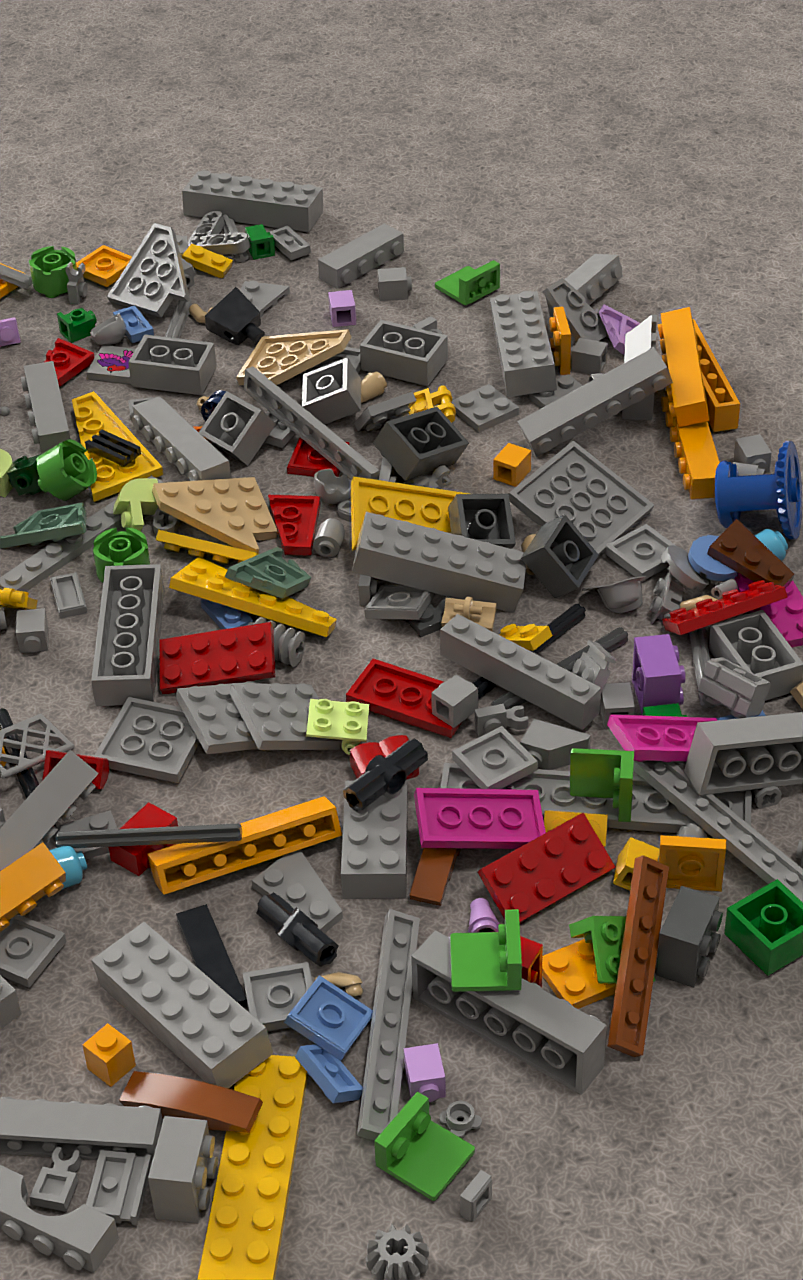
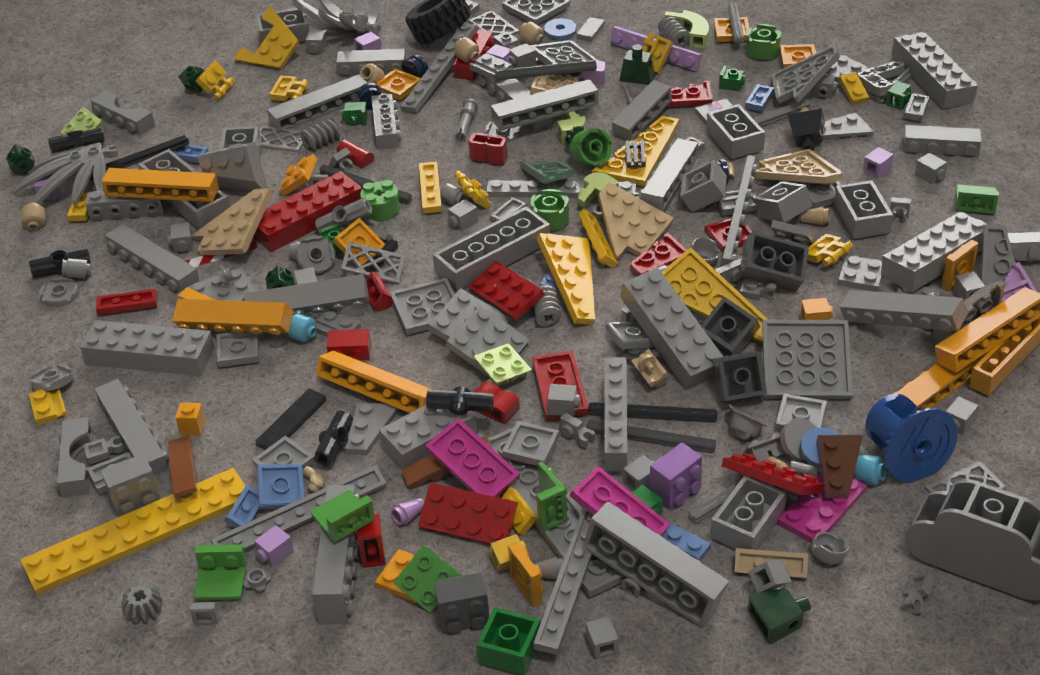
camera: 55 degrees right, 0 degrees up
dark grey axle [56,824,243,848] -> none
light grey plate [66,262,88,305] -> none
light grey hair [90,314,126,346] -> none
light grey brick [91,922,273,1088] -> none
sand green wing [225,547,311,598] -> none
yellow plate [499,624,553,651] -> none
light grey slope [520,719,590,770] -> none
light grey plate [572,640,616,693] -> none
dark orange plate [607,855,669,1057] -> none
light grey brick [698,657,771,718] -> none

